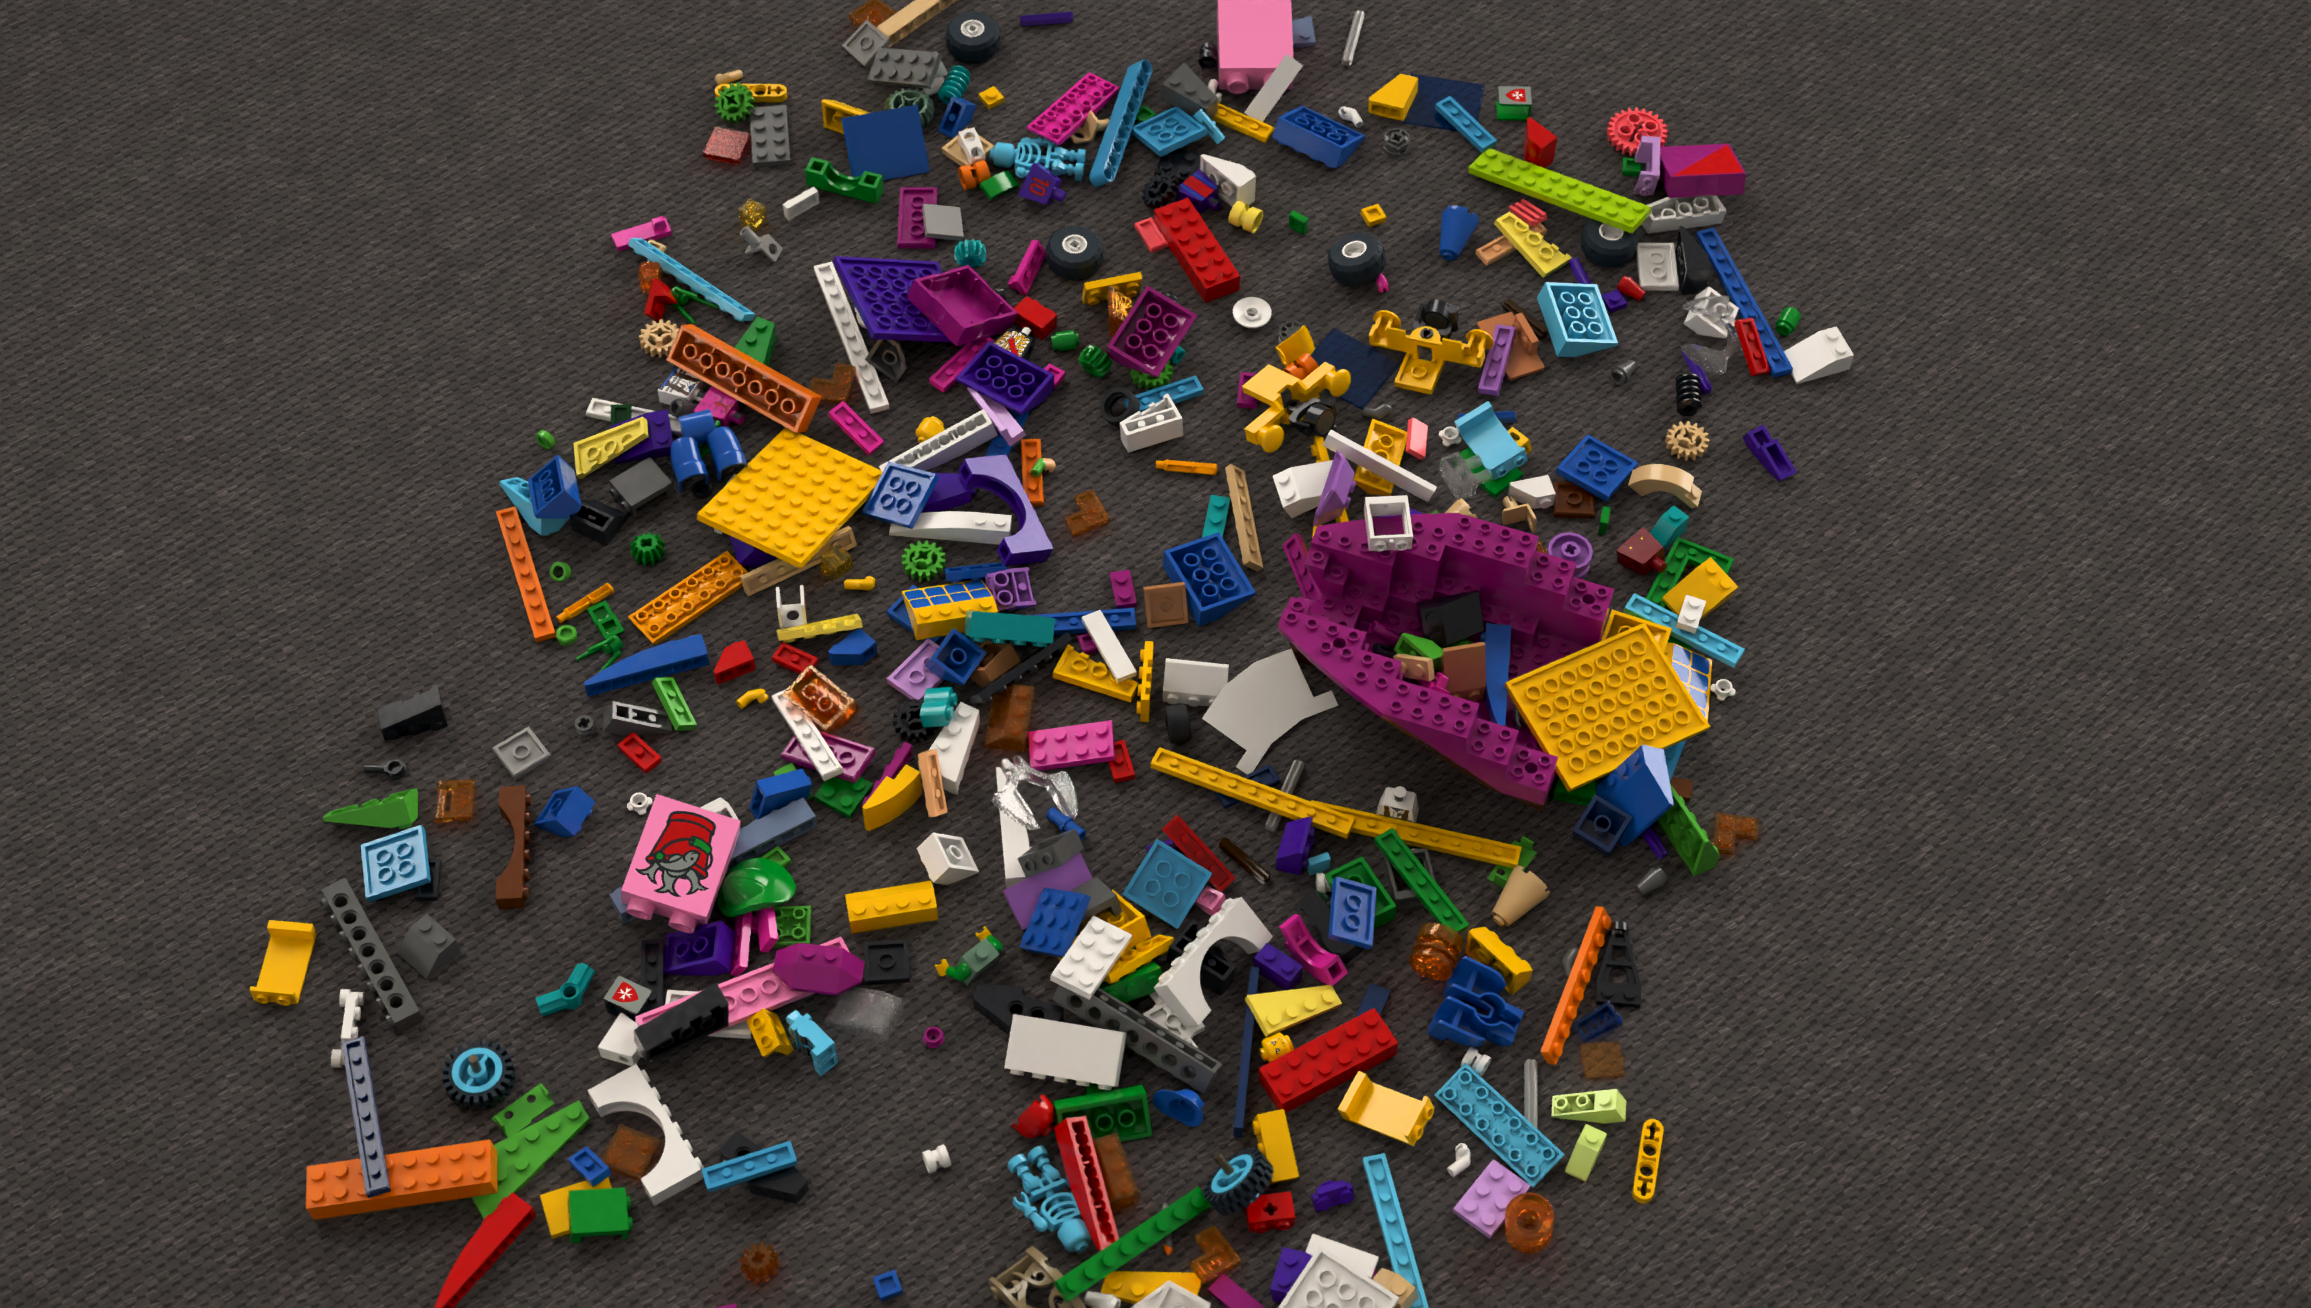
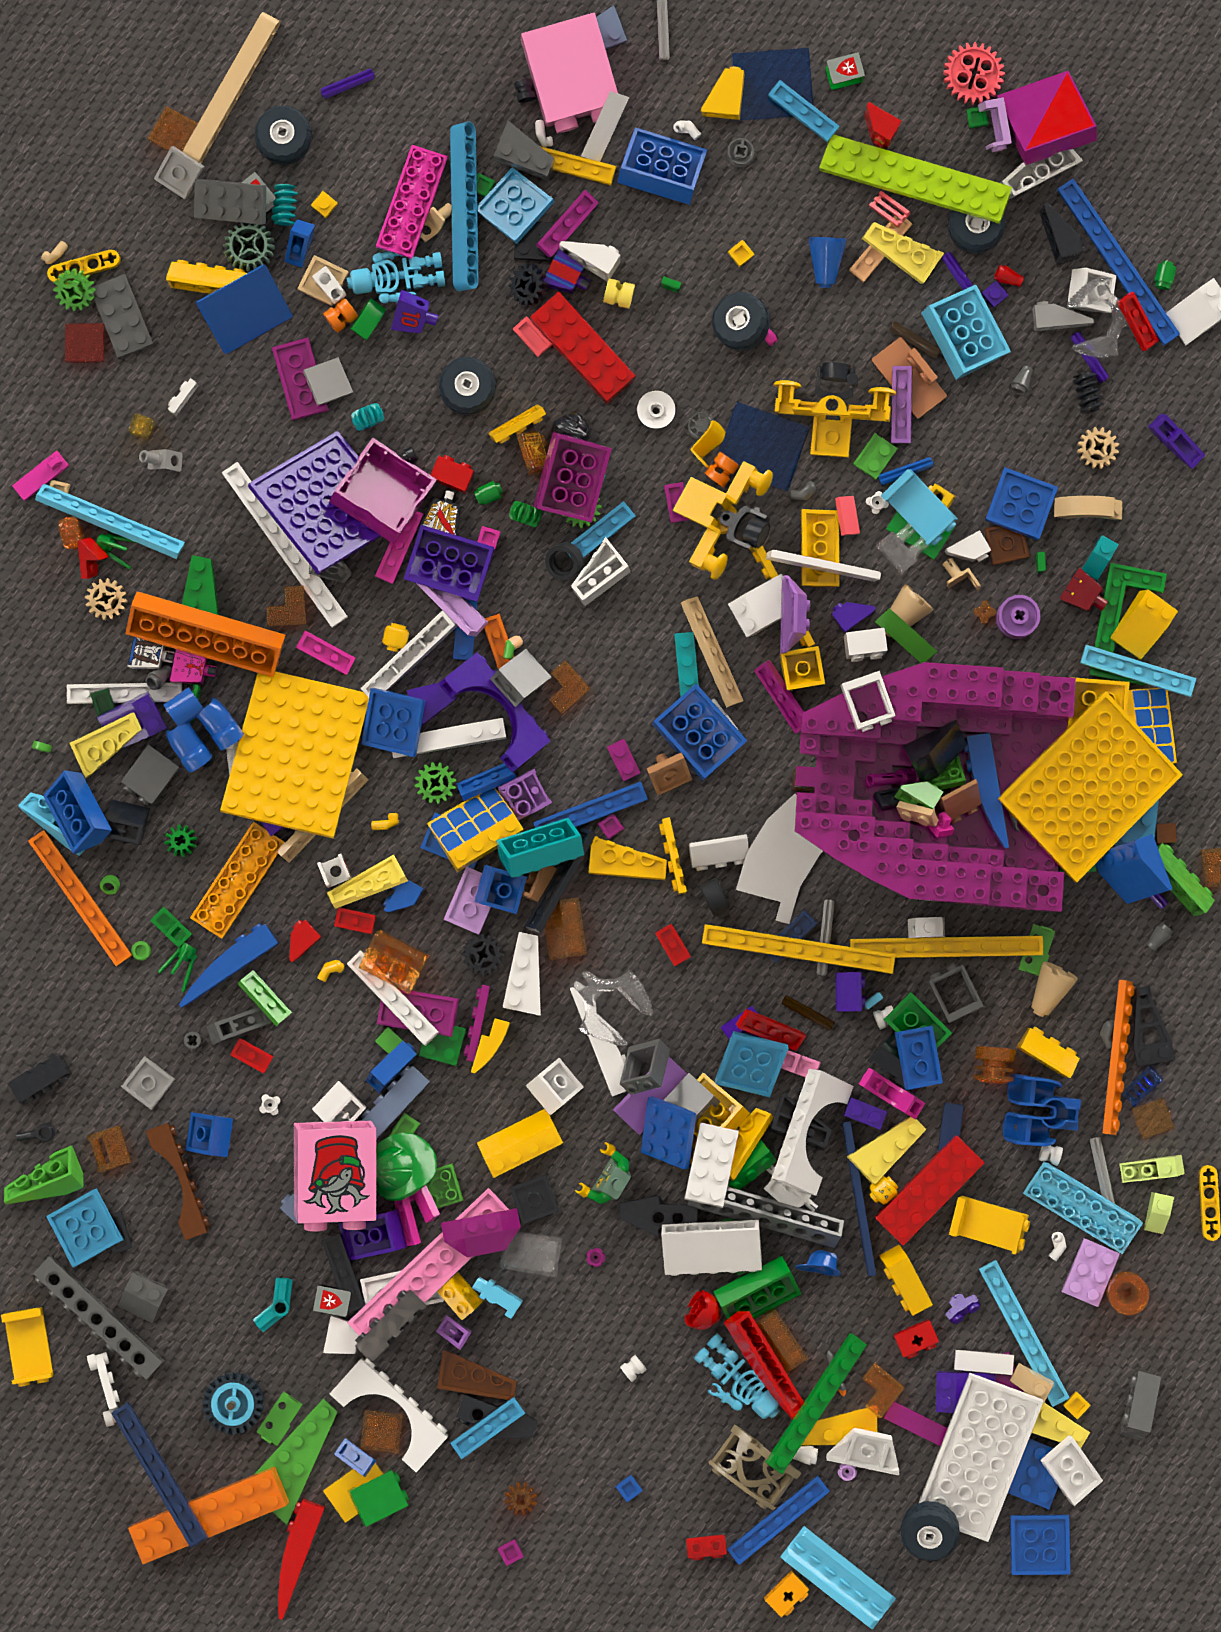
camera: 20 degrees left, 30 degrees up
light orange piece [556,583,614,623] -> none
green arch [805,157,884,204] -> none
clear yellow brick [820,544,853,581] -> none
light nougat plate [918,749,948,817] -> none
teal brick [920,687,957,727] -> none
dark pink hinge [1007,240,1046,295] -> none
dark pink plate [1029,720,1115,771] -> none
blue pin [1046,807,1086,841] -> none
white tile [1082,610,1137,683] -> none
light orange piece [1156,459,1218,475] -> none
medium azure pin [1193,108,1226,145] -> none
black wheel [1204,1148,1274,1216] -> none
green plate [1374,828,1469,939] -> none
dark blue slope [1572,794,1632,857] -> none
white tile [1636,243,1679,291] -> none
white plate [1676,595,1706,634] -> none
white plate [1710,679,1735,701] -> none
none -> medium lavender slope [436,1315,472,1350]
none -> reddish brown wing [437,1349,517,1400]
none -> panel [490,649,551,707]
none -> magenta plate [536,190,599,258]
none -> bright green plate [853,433,898,480]
none -> light grey slope [1032,301,1094,331]

